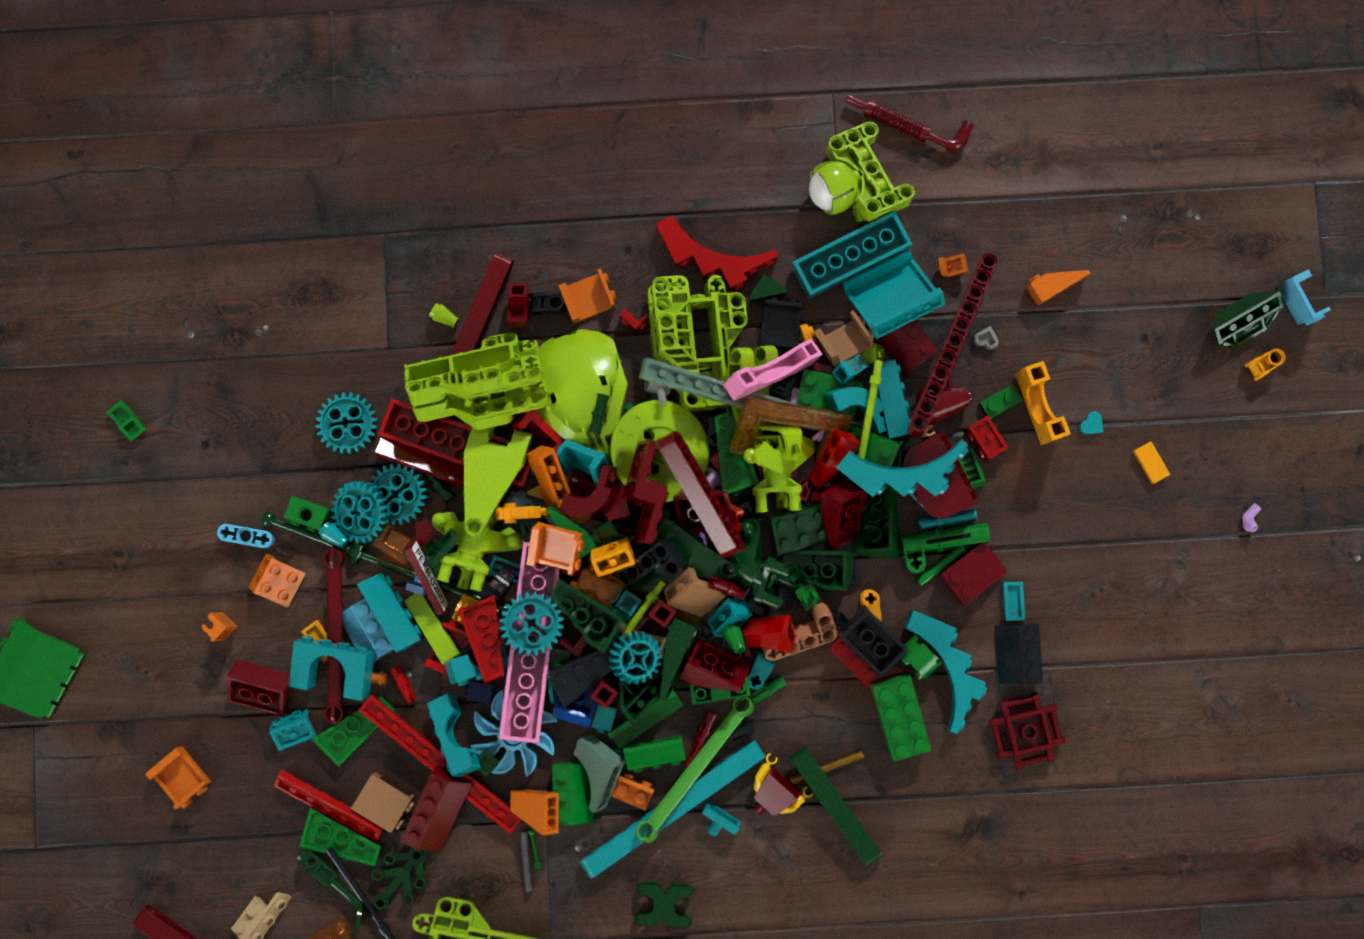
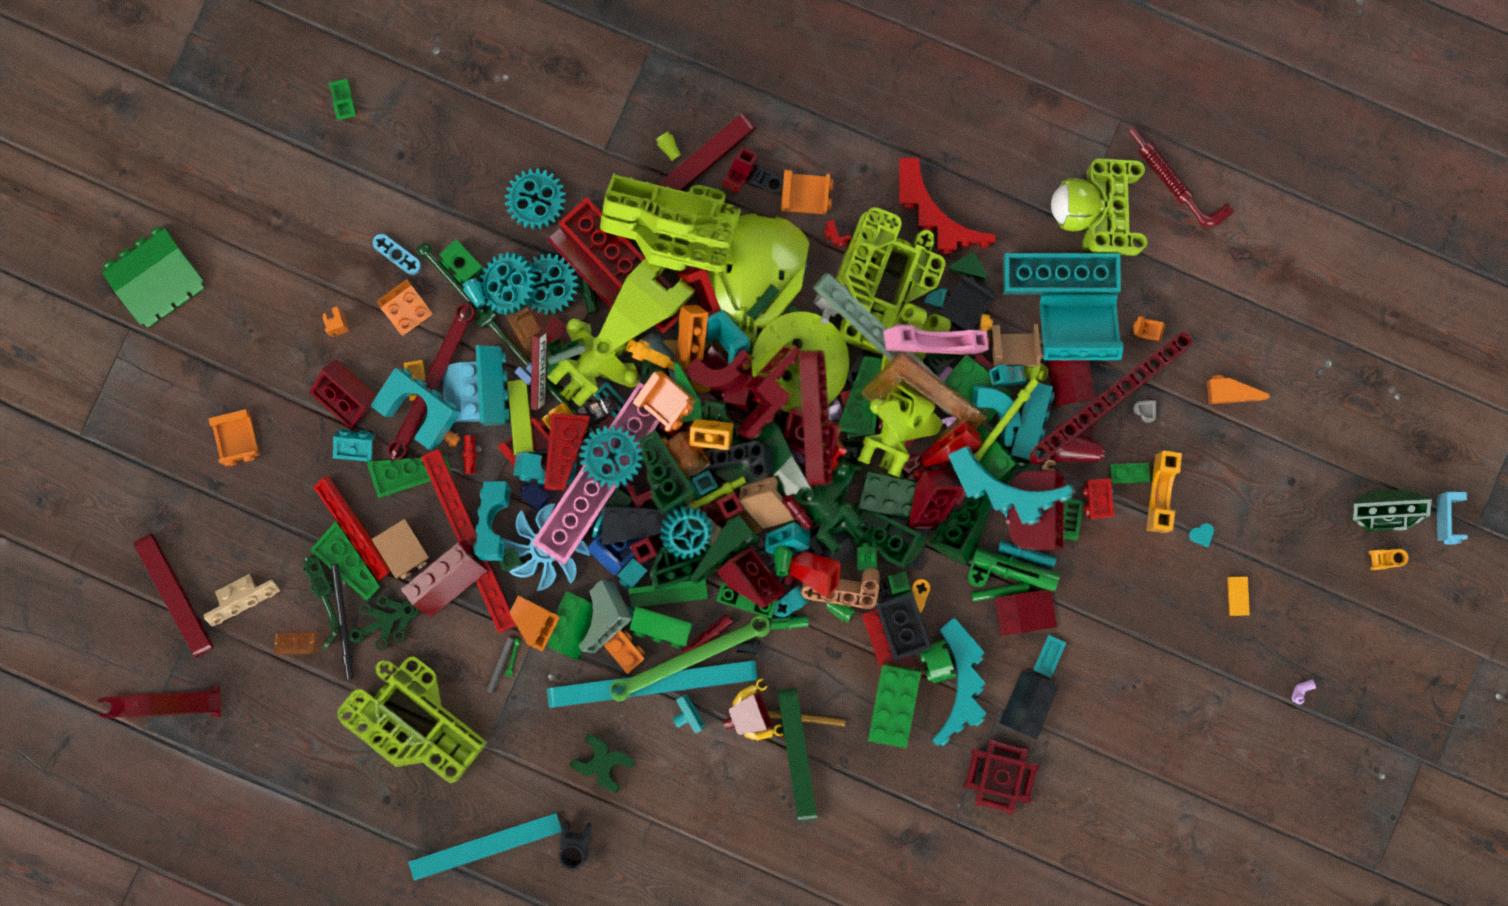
camera: 30 degrees right, 0 degrees up
none -> green cone [826,603,856,623]
none -> green panel [886,571,911,595]
none -> teal tile [923,289,947,308]

